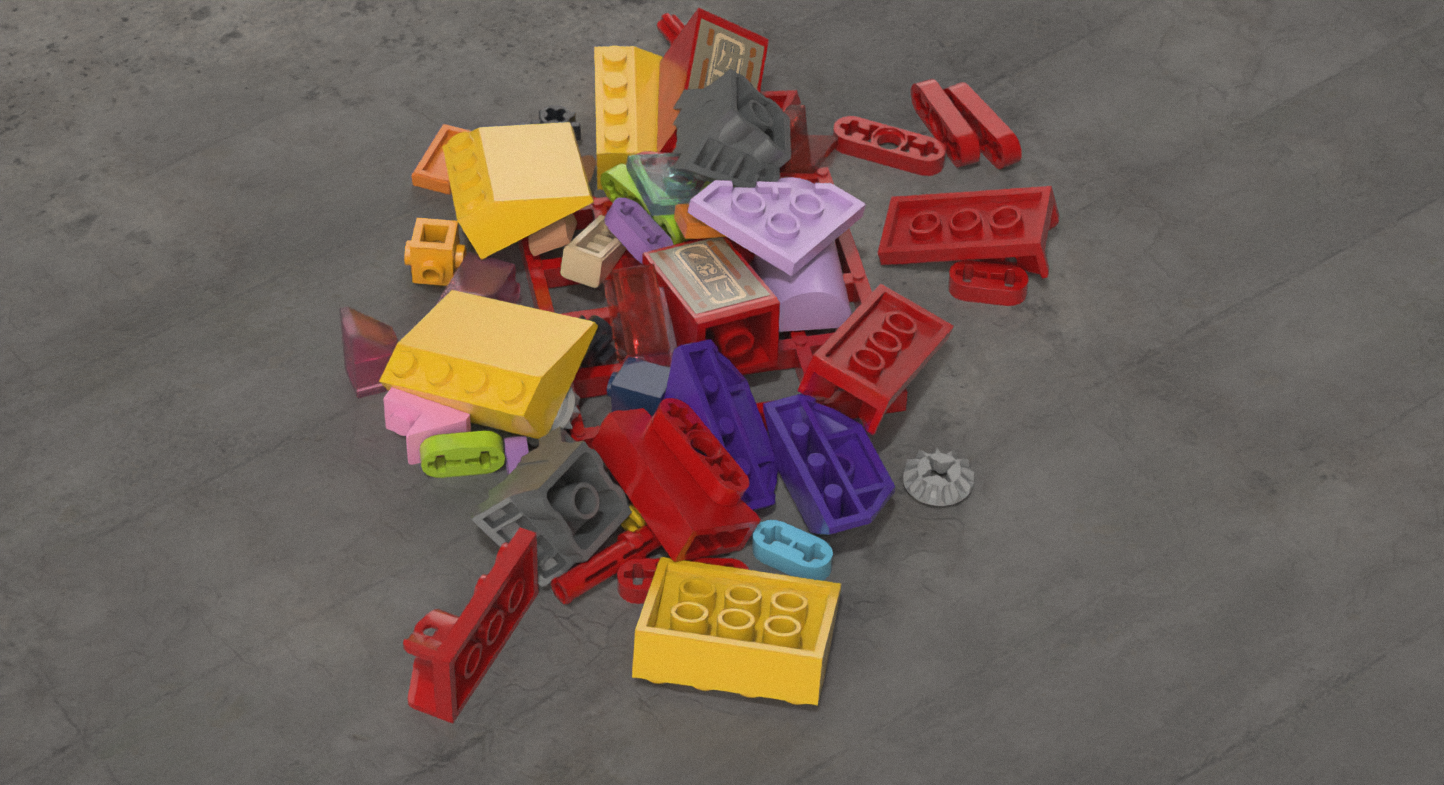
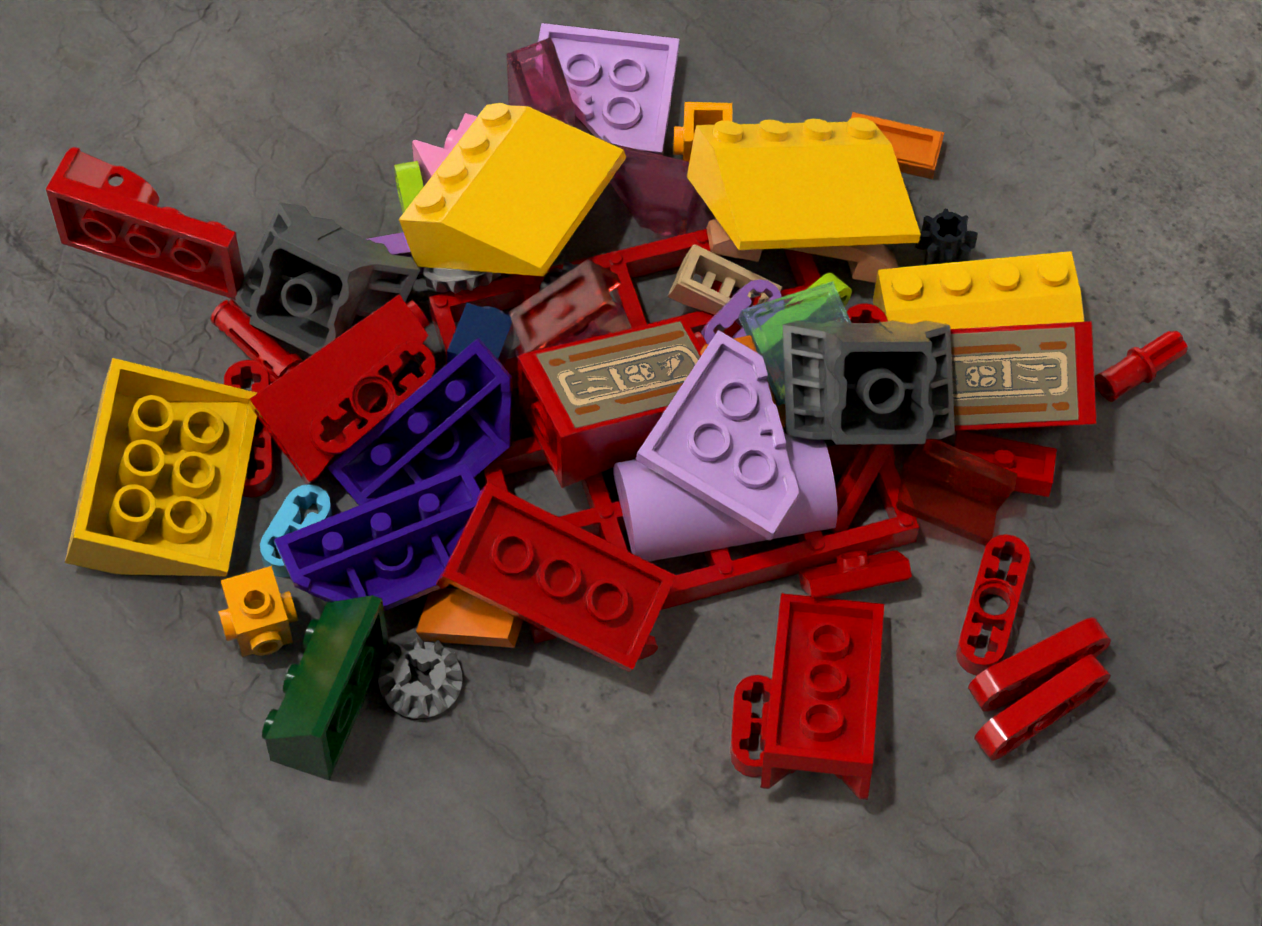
camera: 85 degrees right, 15 degrees up
none -> light orange brick [218,566,298,657]
none -> dark green slope [262,595,389,781]
none -> orange tile [416,588,523,648]
none -> lavender plate [535,23,679,163]
none -> red plate [798,550,912,599]

